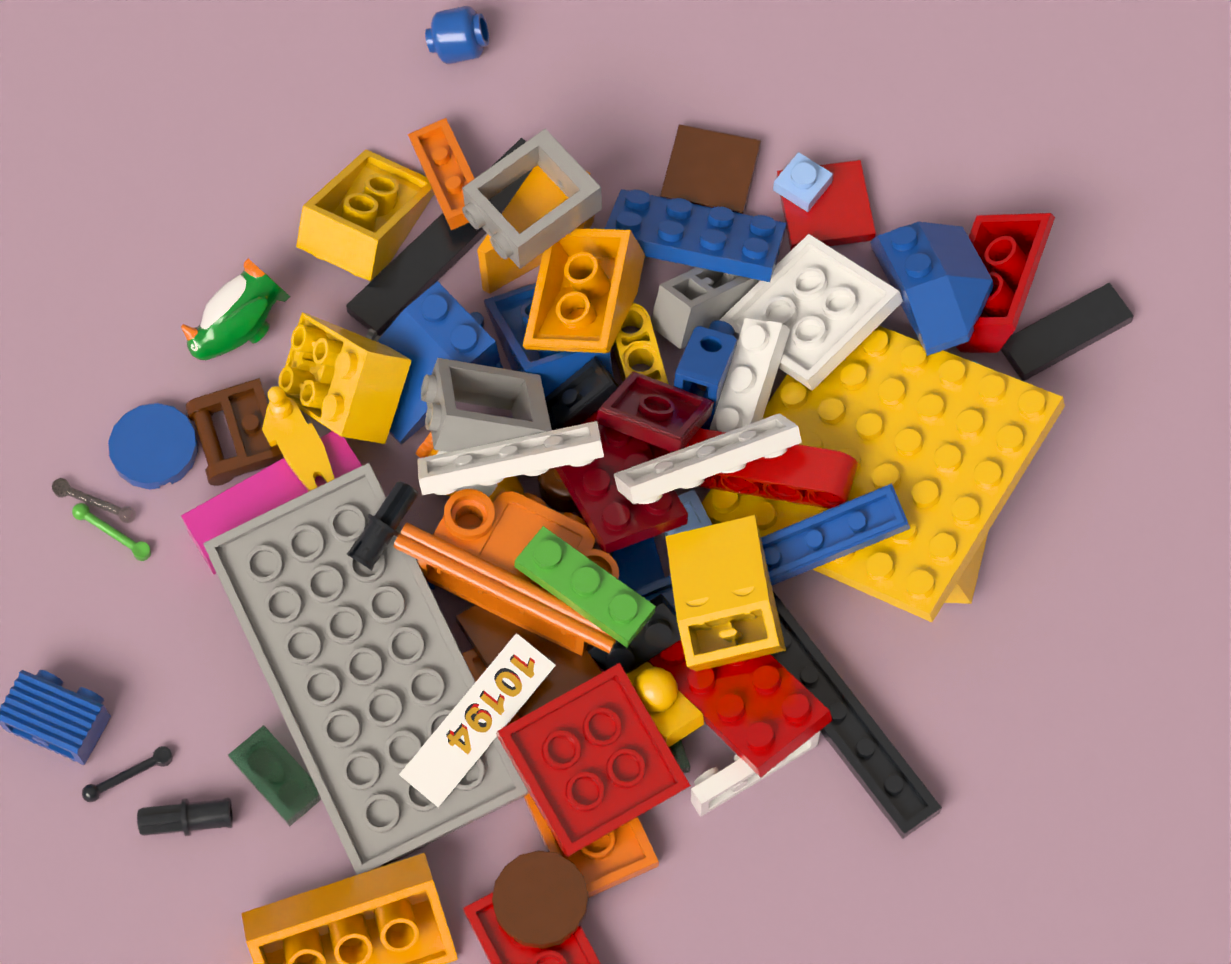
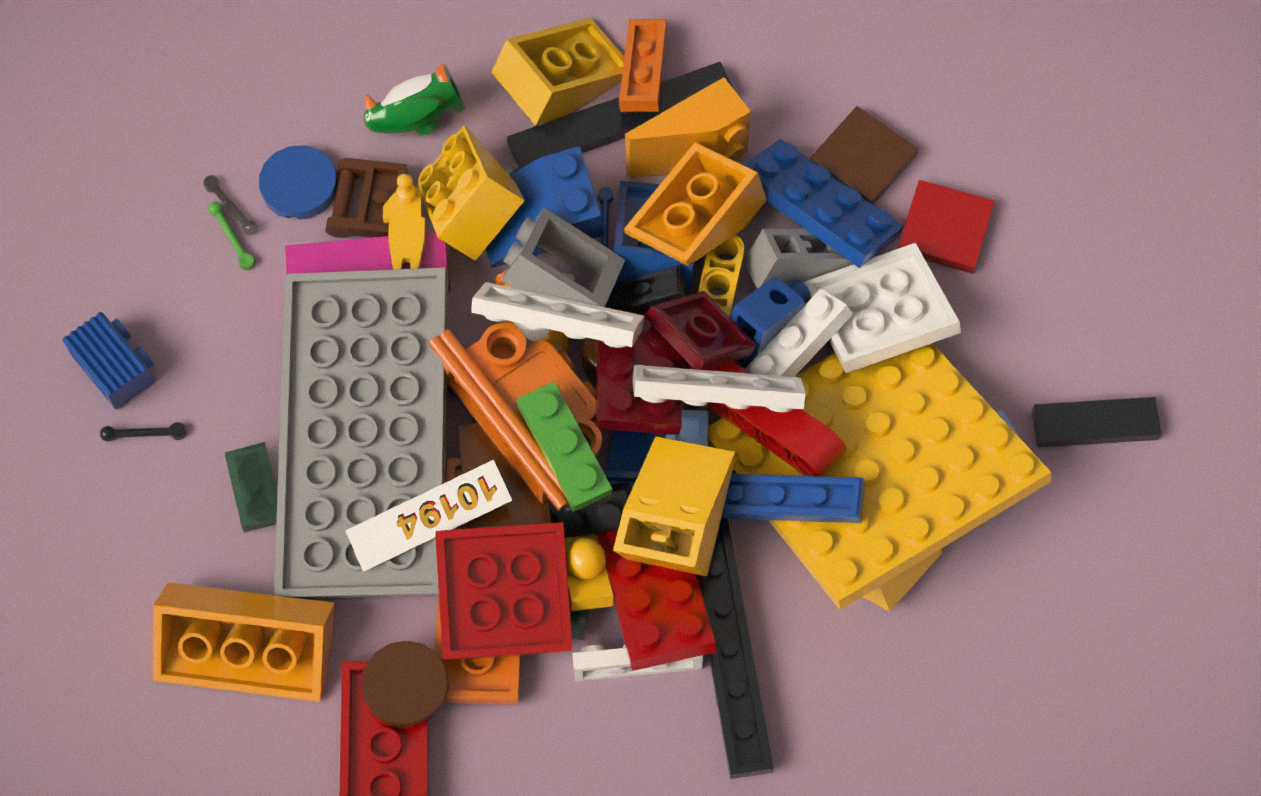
camera: 25 degrees right, 0 degrees up
black axle [137,798,233,836] -> none
black axle [347,481,418,571] -> none
light grey window [462,129,602,269] -> none
light blue plate [773,152,833,212] -> none
blue wedge [870,222,994,356] -> none
red slope [956,213,1055,353] -> none

